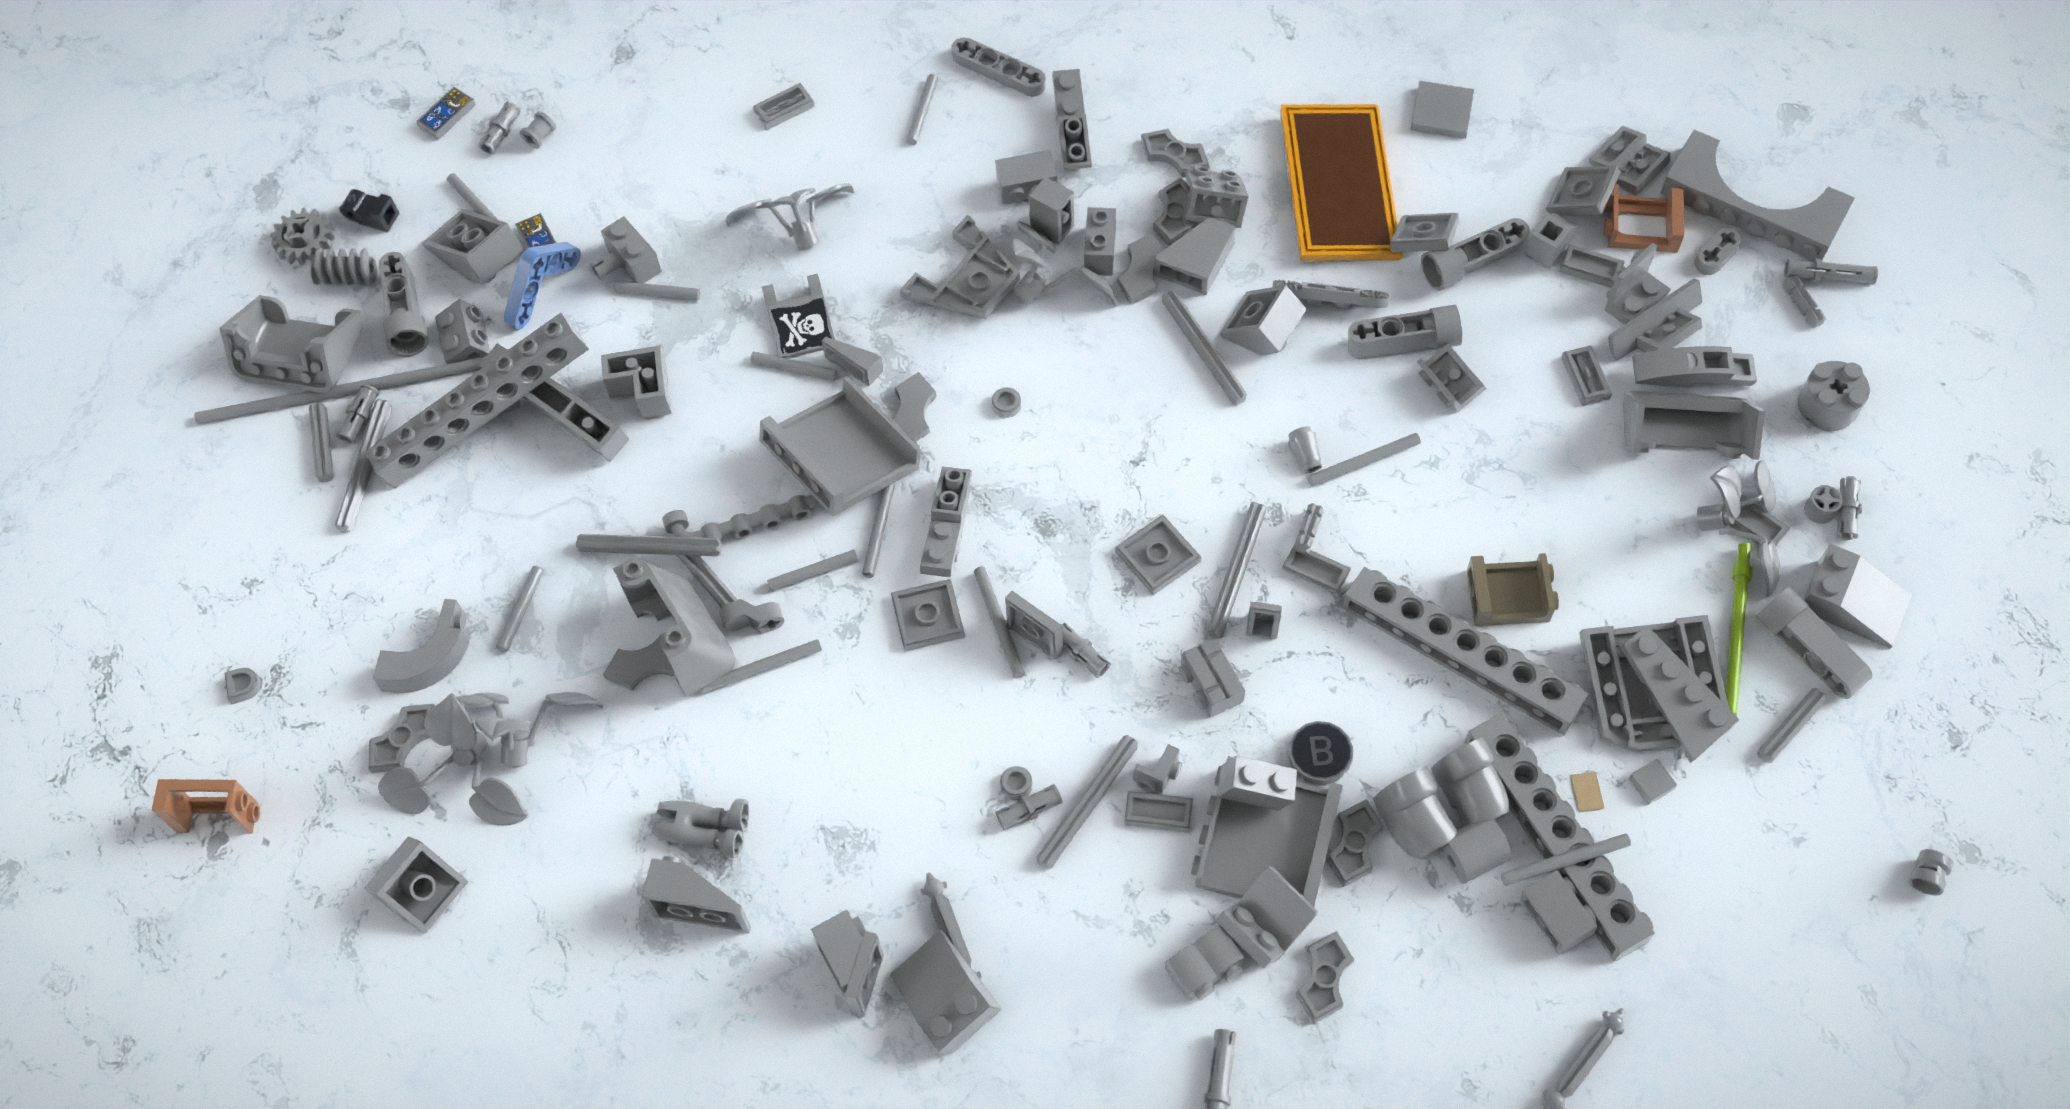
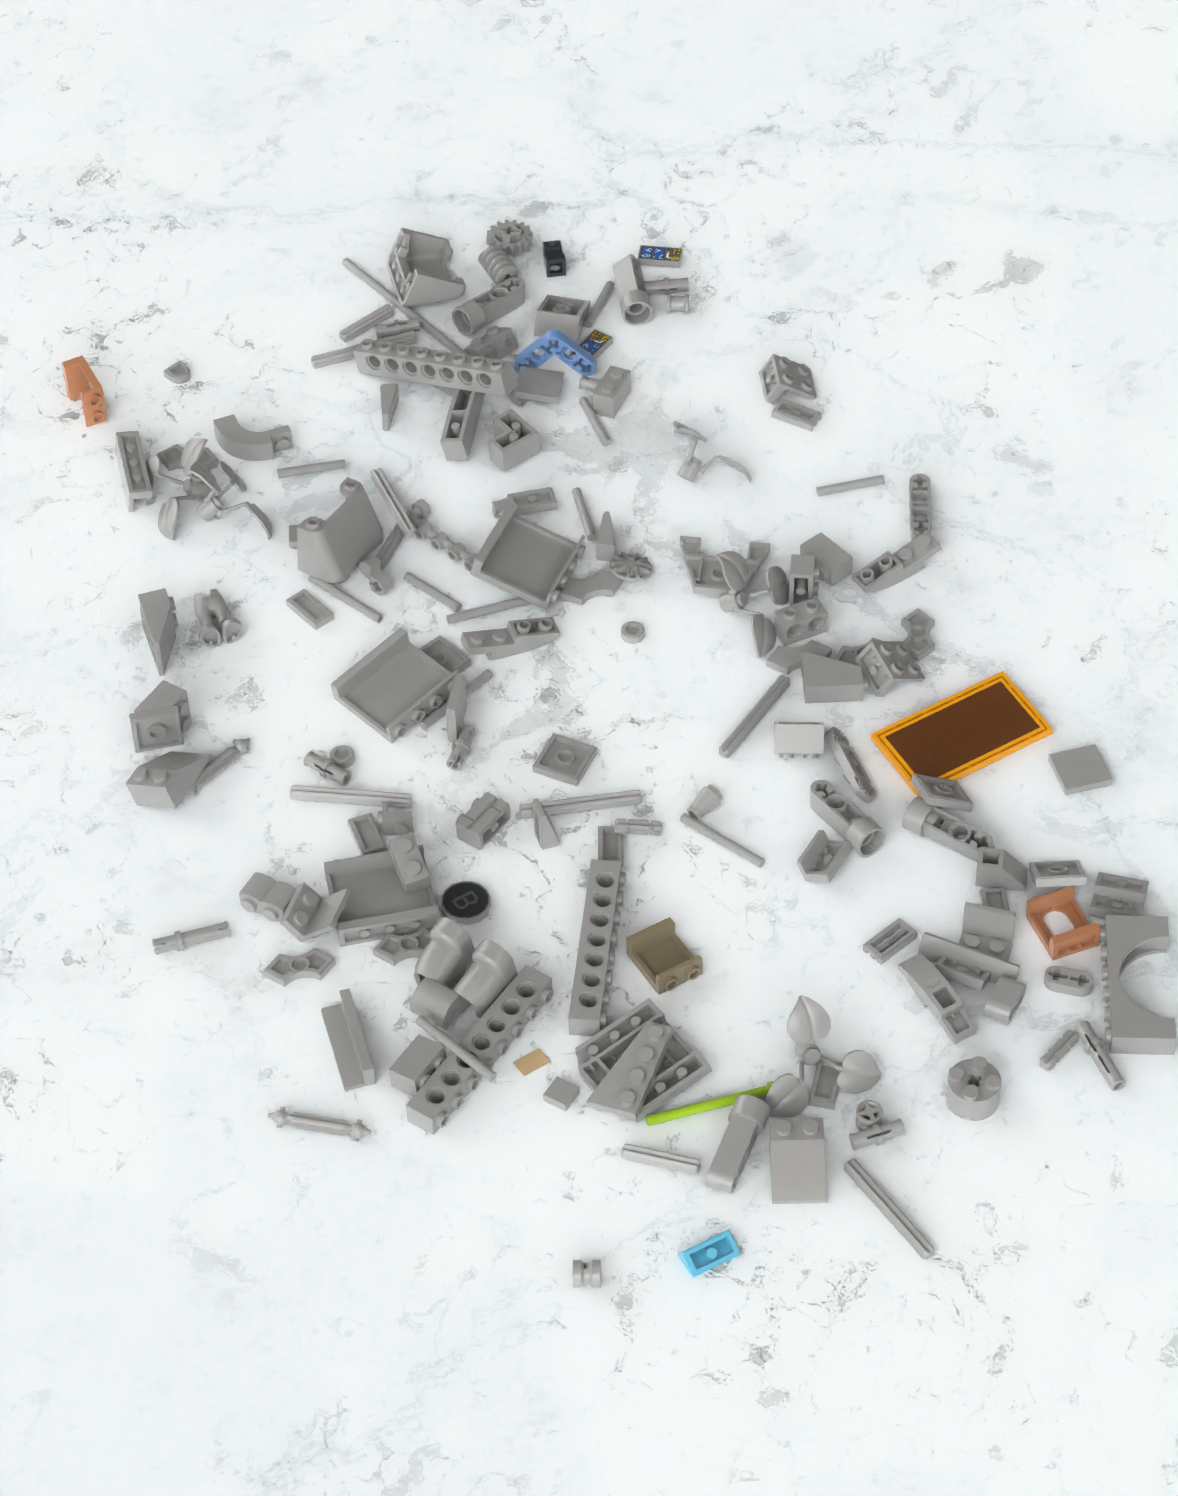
camera: 60 degrees right, 15 degrees down
light grey slope [364,836,469,934] -> none
flag [762,273,835,358] -> none
light grey windscreen [1623,391,1765,460] -> none
none -> light grey panel [115,431,152,512]
none -> light grey tile [286,589,334,630]
none -> light grey panel [321,988,375,1091]
none -> light grey panel [330,627,460,743]
none -> light grey slope [380,383,399,431]
none -> light grey hinge [492,487,557,518]
none -> light grey tile [514,366,564,404]
none -> light grey wheel [609,552,653,581]
none -> light grey beam [612,254,653,325]
none -> medium azure slope [678,1229,741,1277]
none -> light grey bracket [759,354,817,404]
none -> light grey axle [844,1159,935,1260]
none -> light grey beam [983,975,1027,1025]

